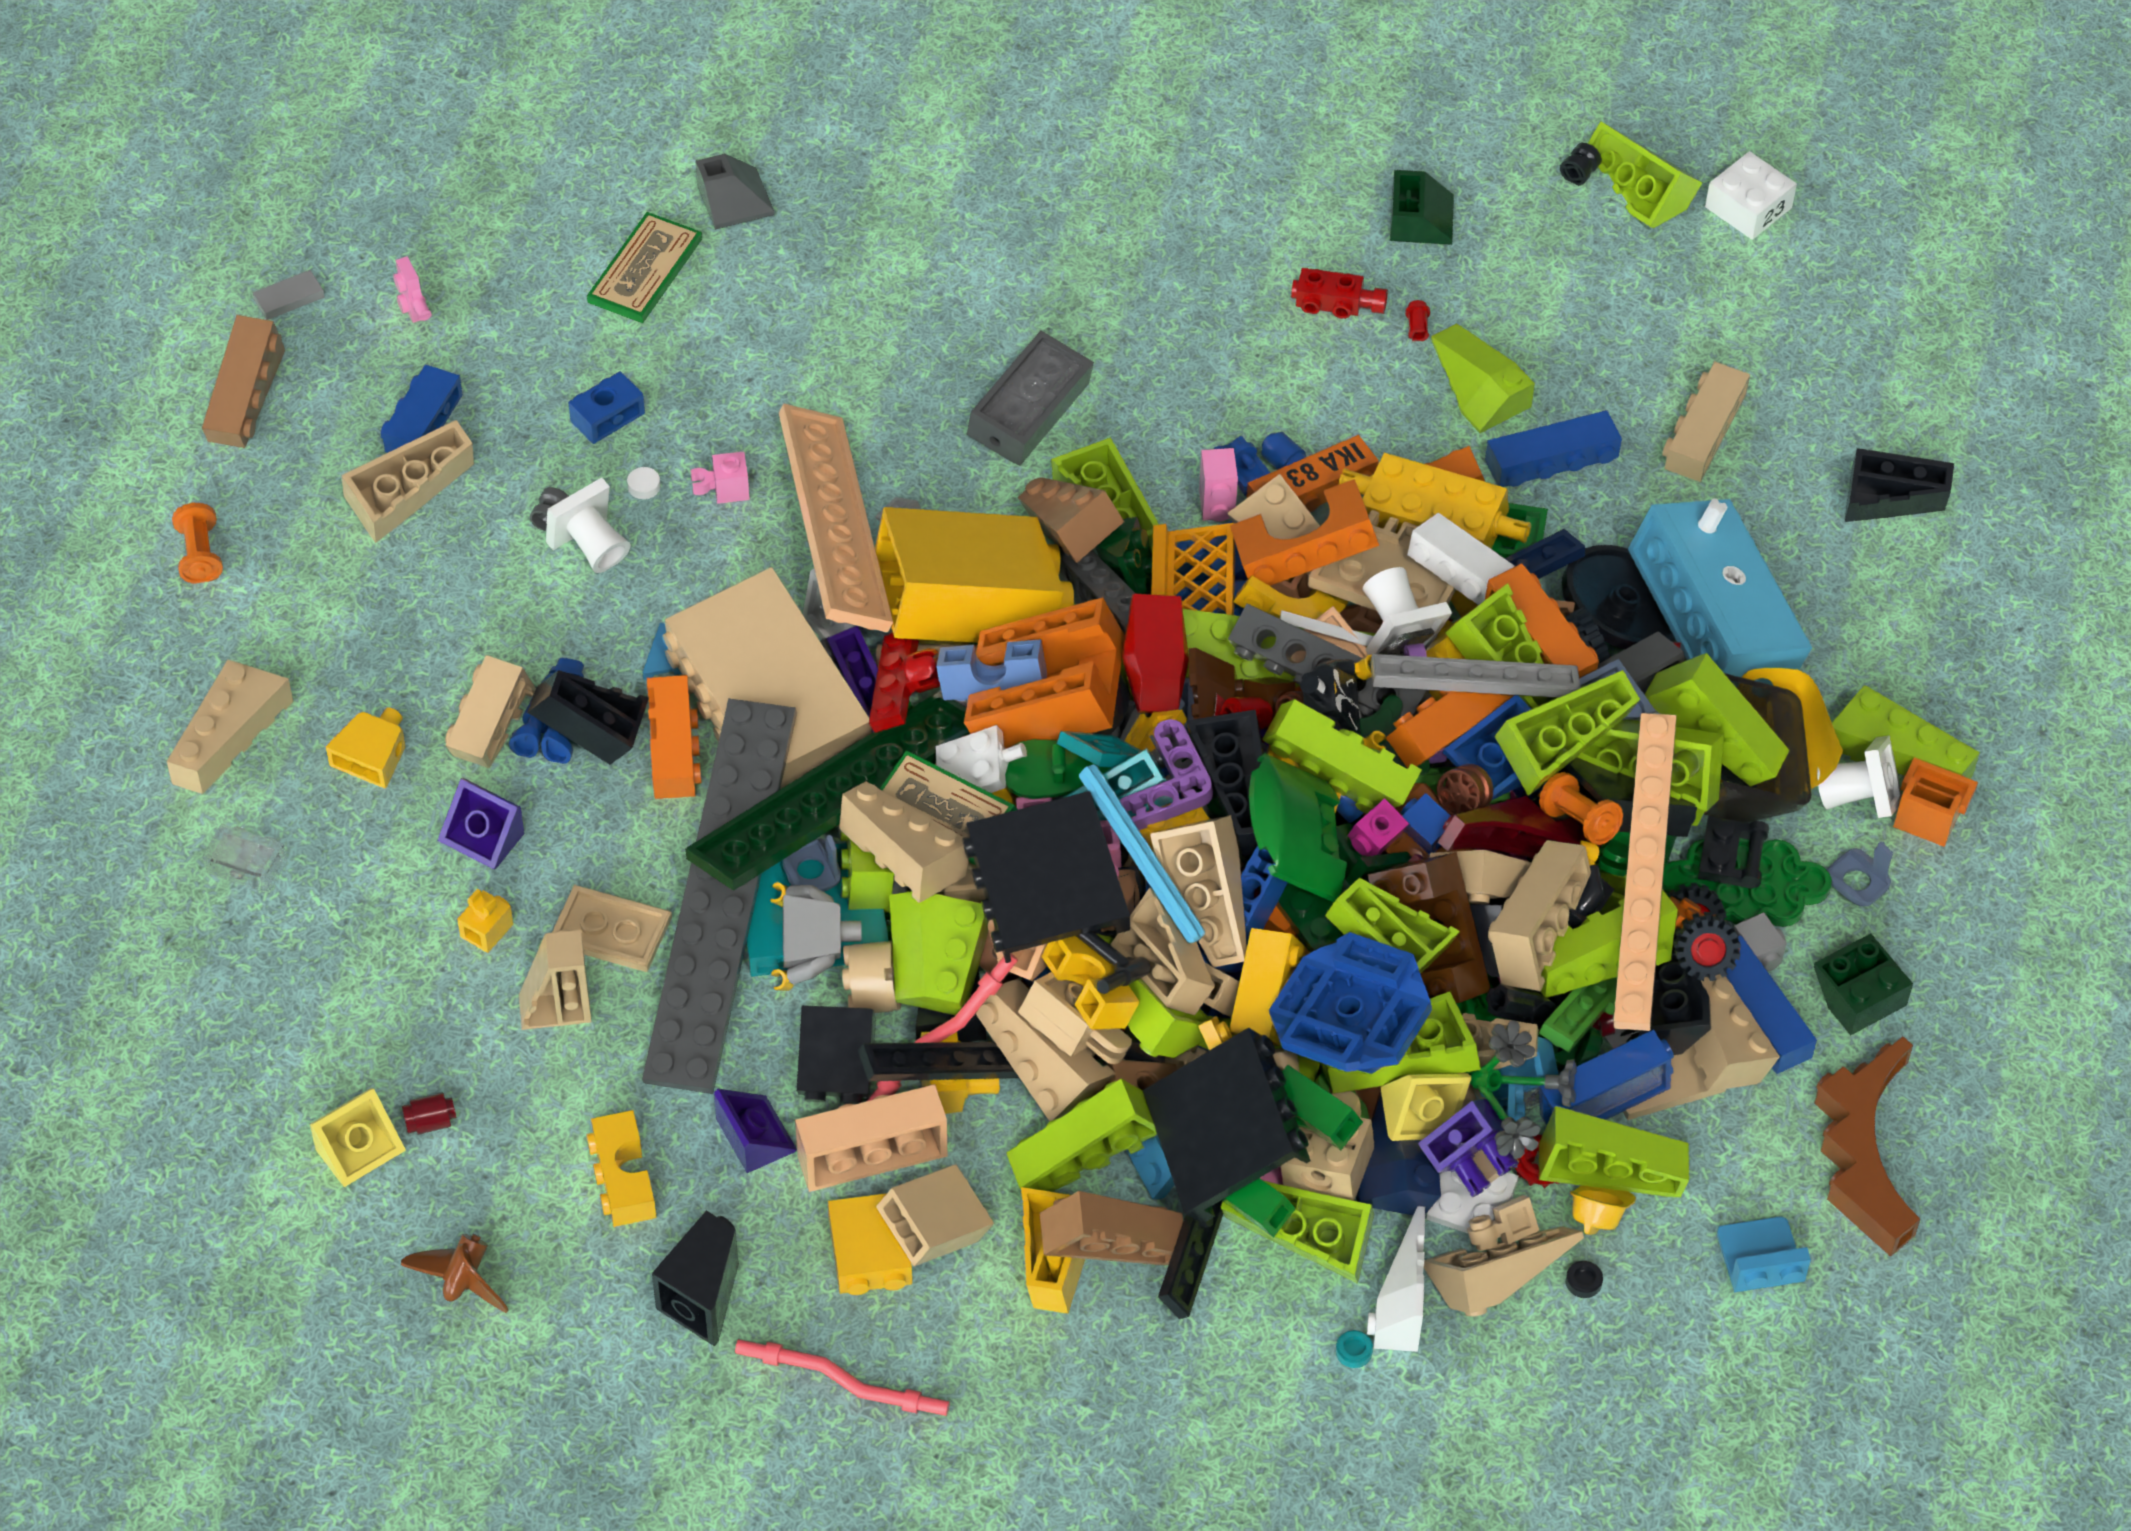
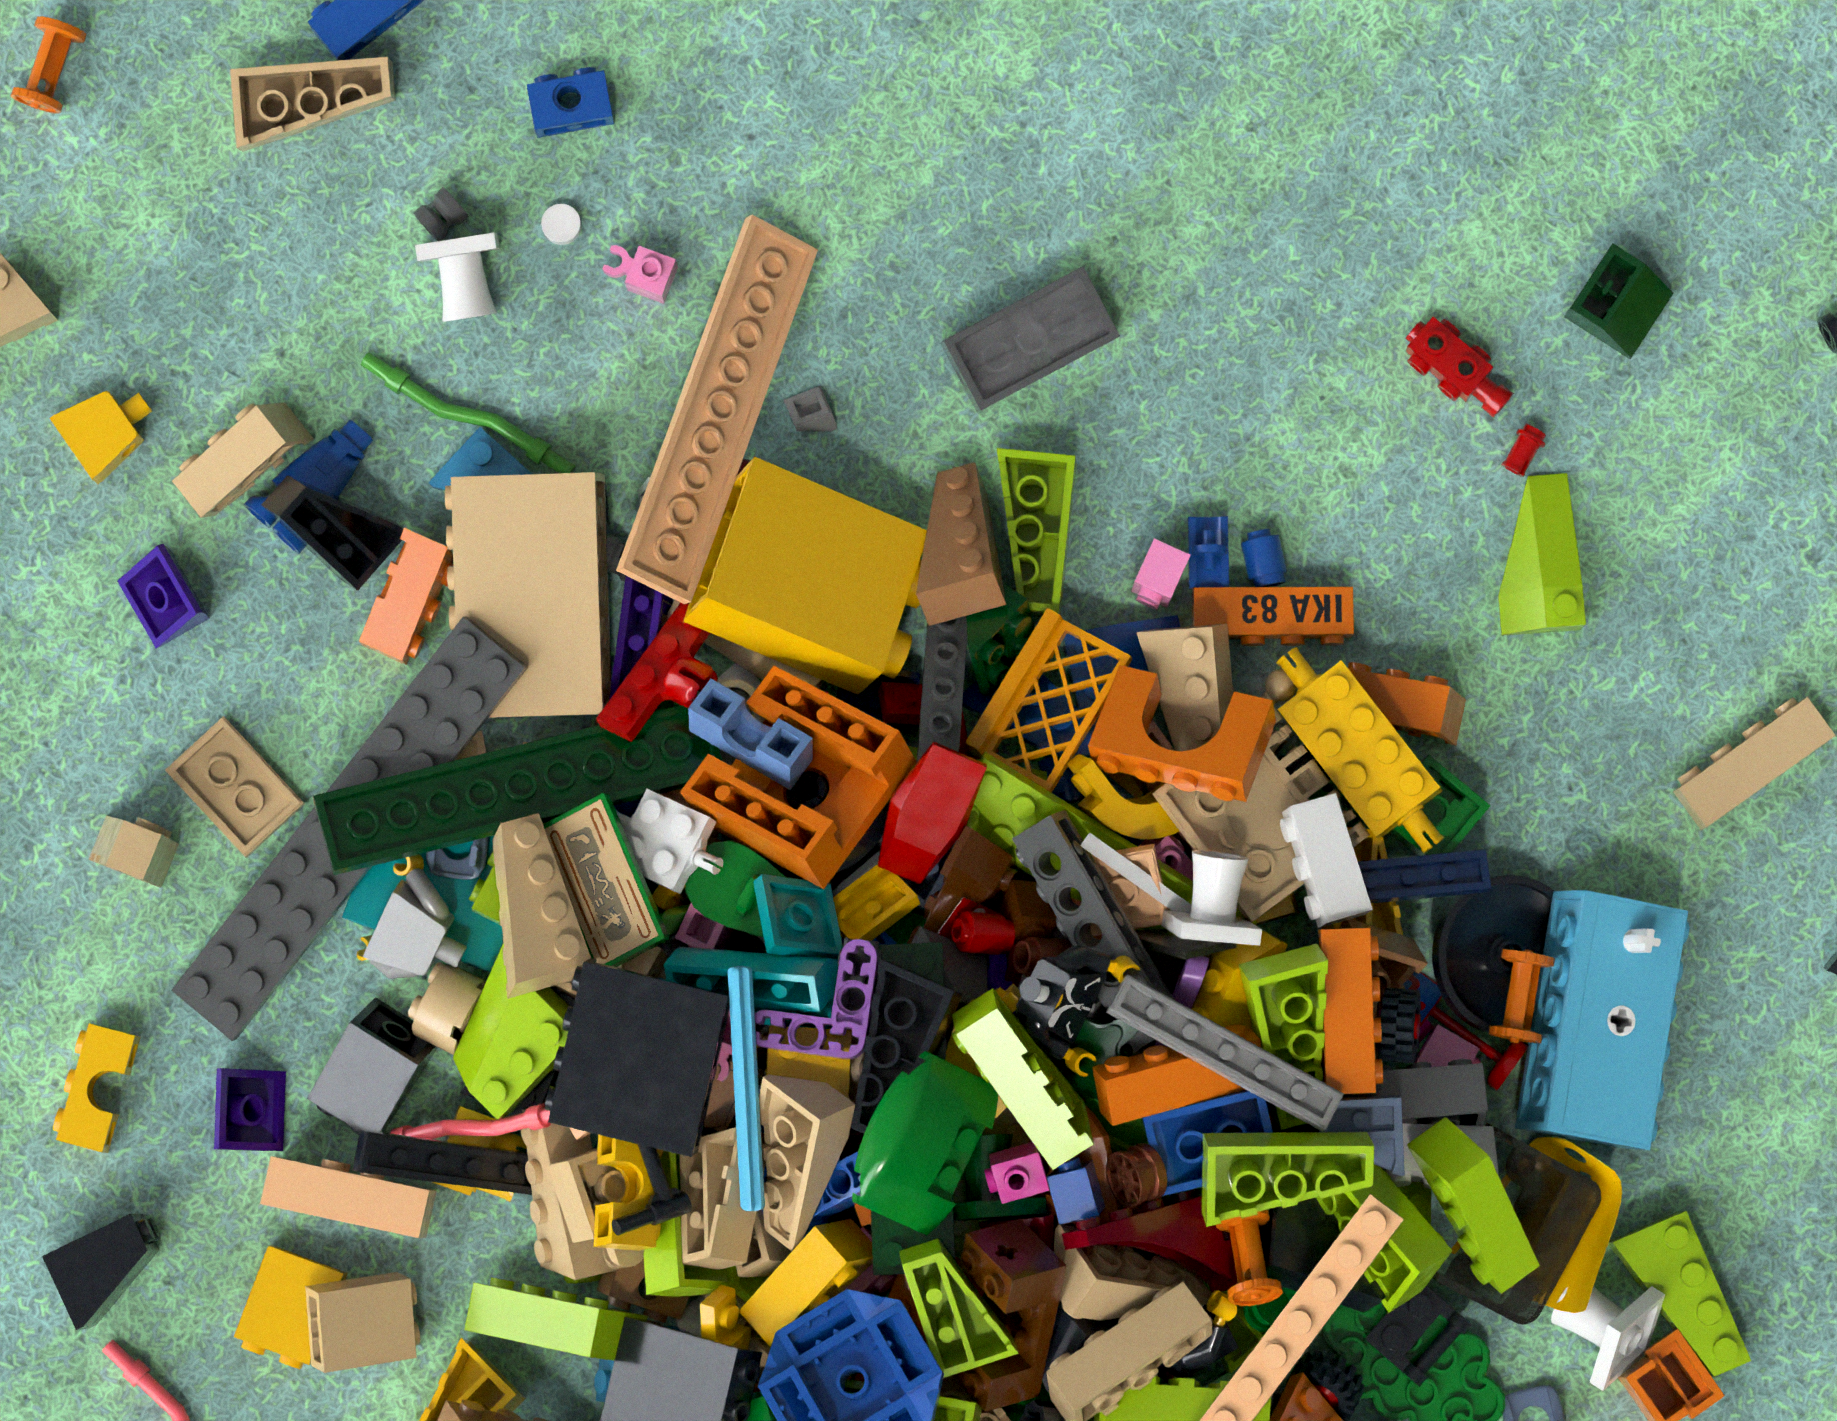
camera: 30 degrees right, 30 degrees up
yellow brick [457,889,513,953] -> none
blue brick [1485,410,1622,487] -> none
none -> bright green bar [361,352,576,473]
none -> orange hose [1488,949,1555,1043]

